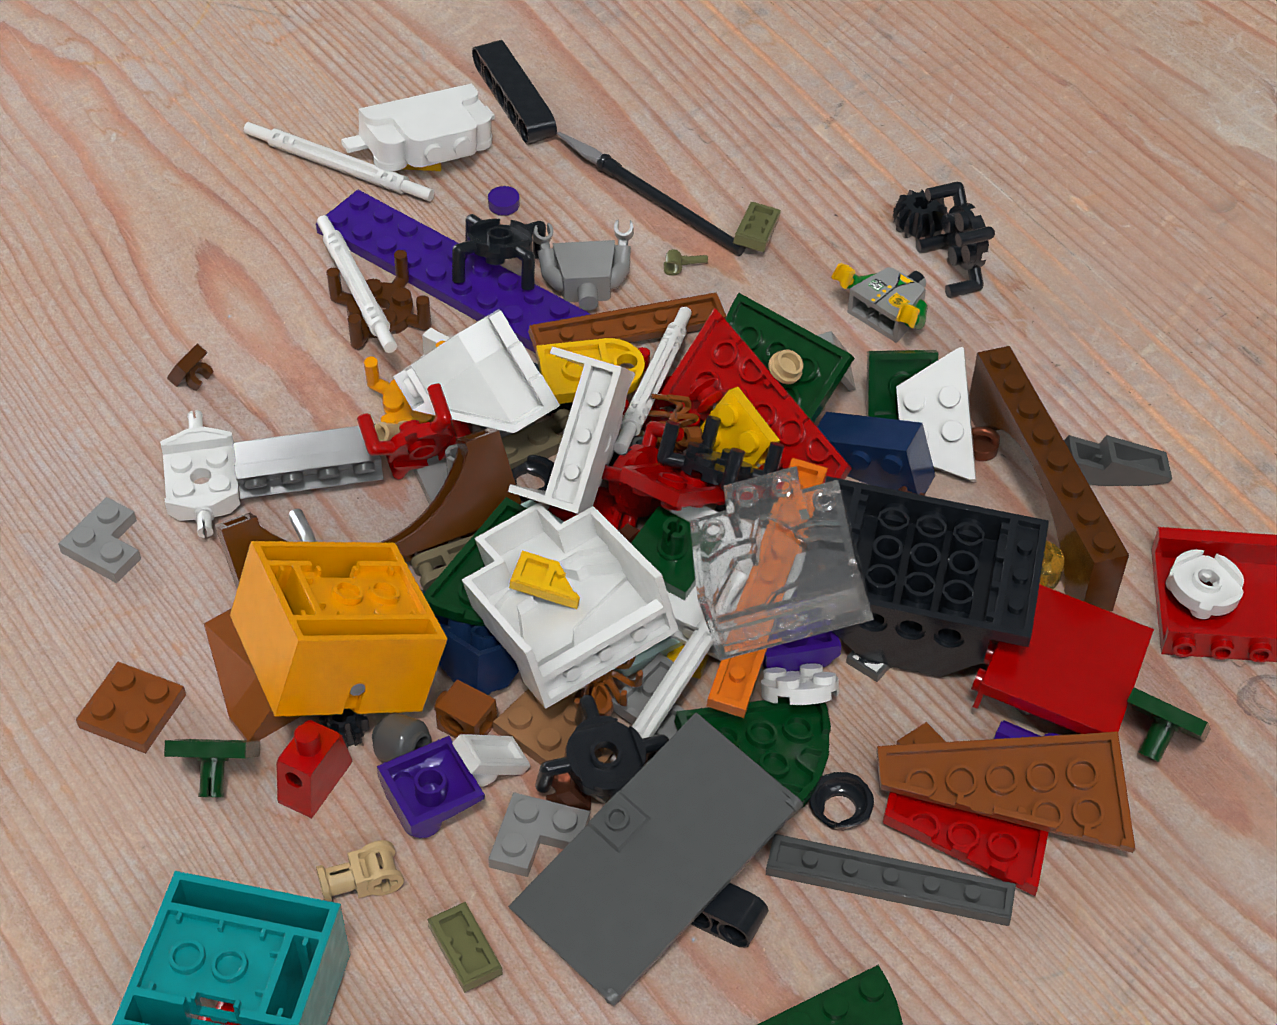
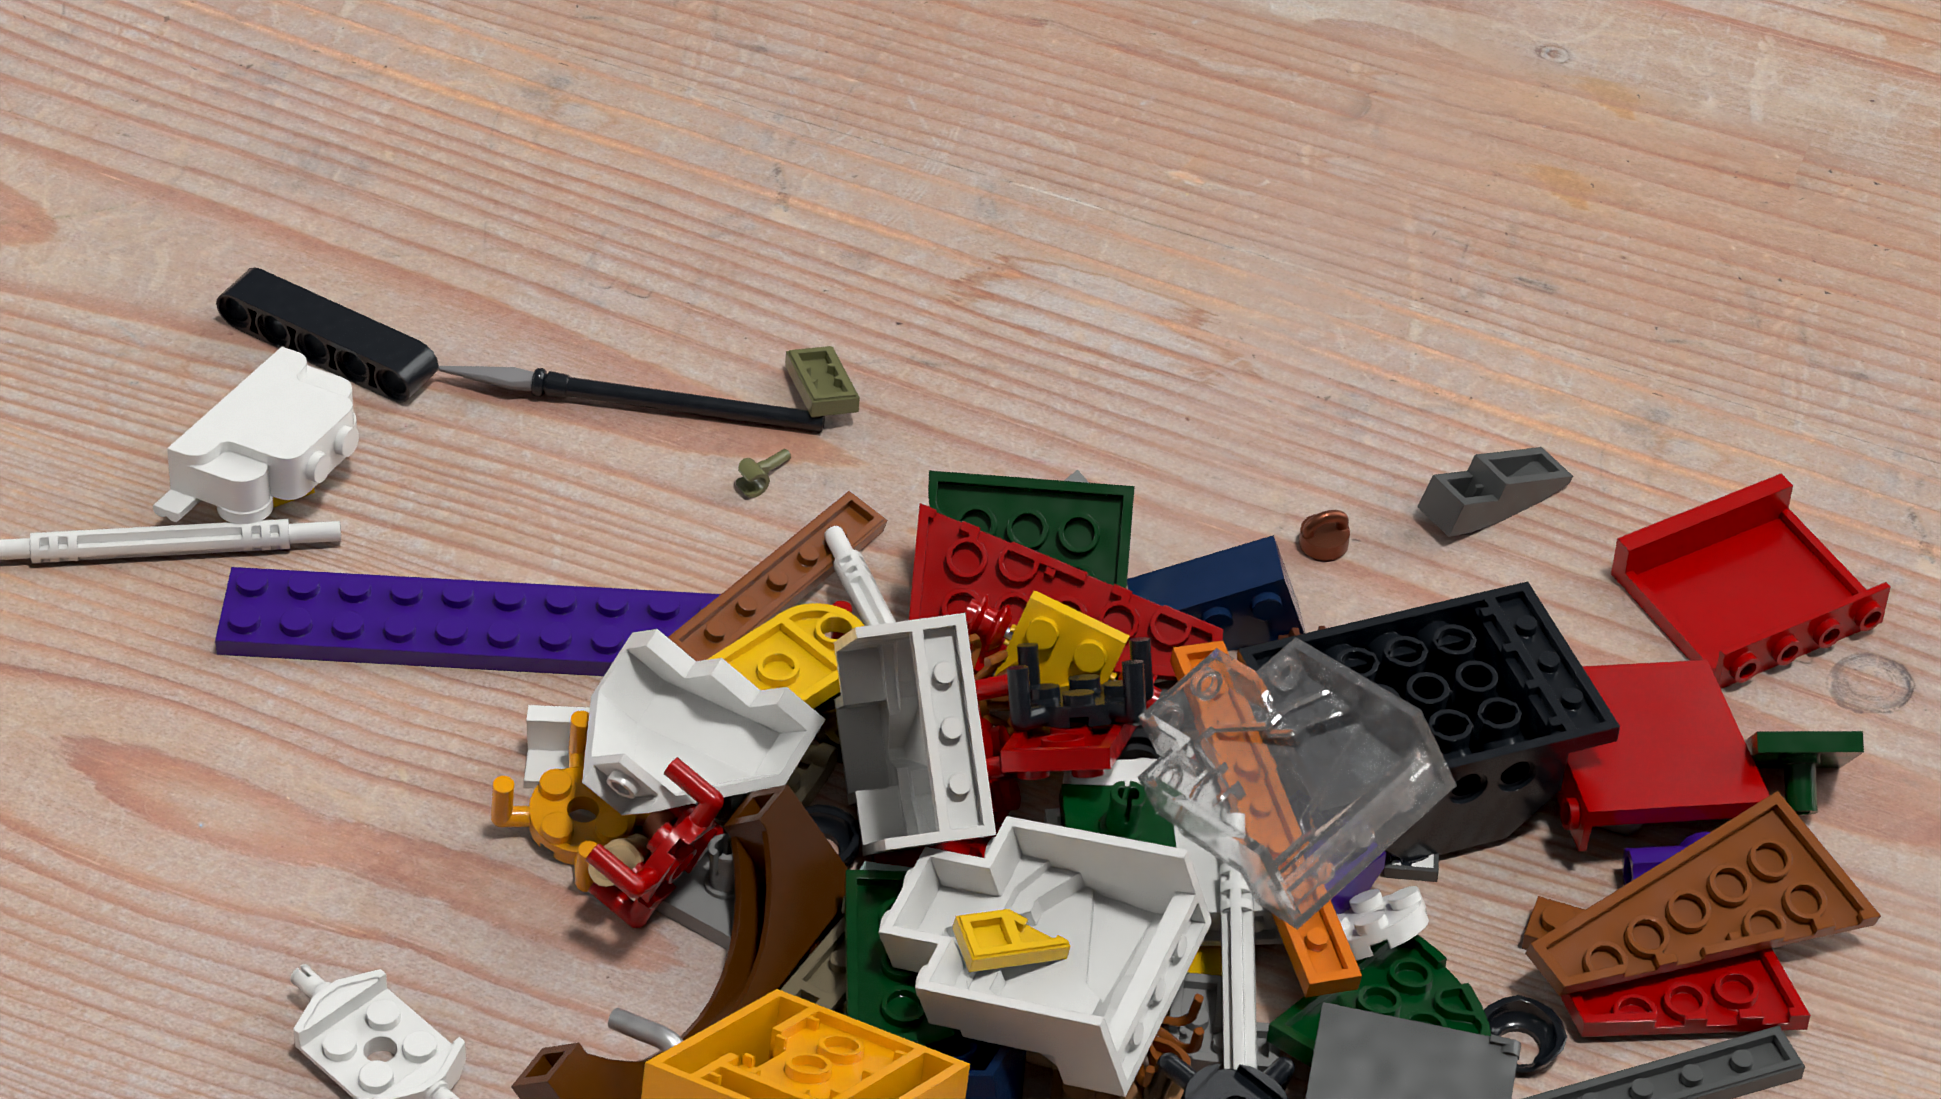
camera: 35 degrees left, 5 degrees down
reddish brown tile [167,343,214,391] -> none
brick [233,423,384,499] -> none
white axle [317,215,397,353] -> none
reddish brown plate [326,250,431,349] -> none
black plate [452,214,546,290] -> none
dark purple tile [488,186,520,215] -> none
light grey torso [533,219,634,311] -> none
tan plate [768,350,803,384] -> none
light grey torso [831,263,928,343] -> none
dark green tile [866,350,938,420] -> none
black gear [893,189,948,240] -> none
white wing [896,347,977,482] -> none
black plate [916,181,995,298] -> none
reddish brown arch [969,346,1129,612] -> none
white plate [1166,549,1244,619] -> none

